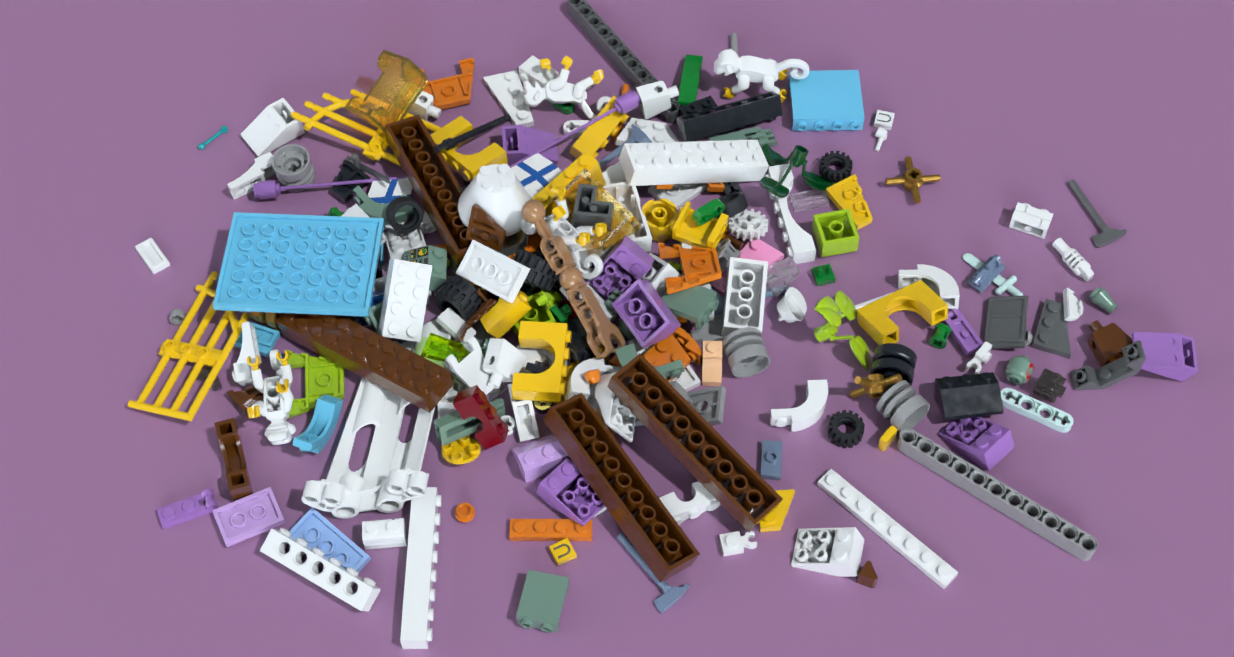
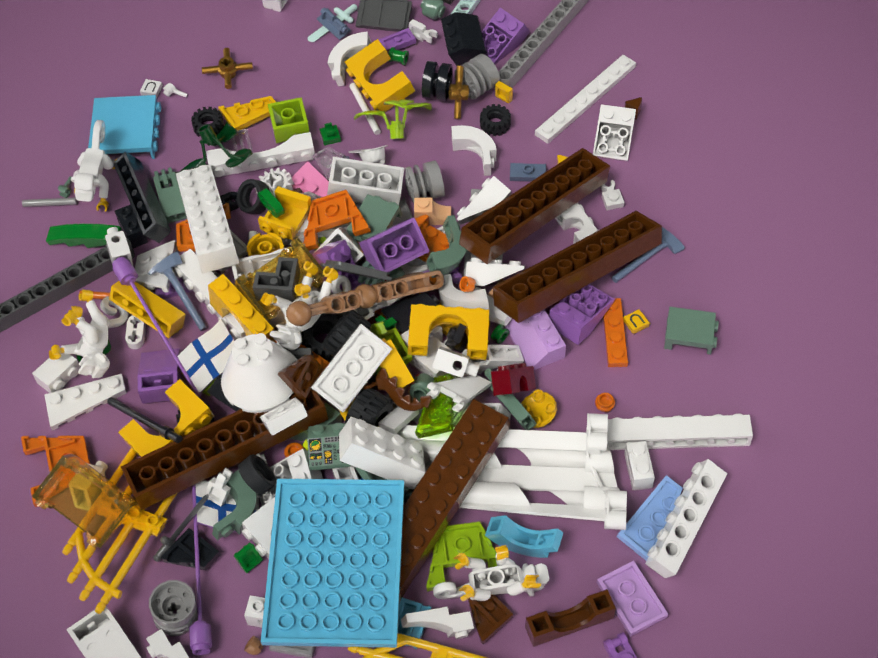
camera: 90 degrees left, 0 degrees up
none -> white plate [204,468,233,507]
none -> white slope [260,398,307,435]
none -> dark grey piece [320,260,392,281]
none -> white slope [457,176,512,225]

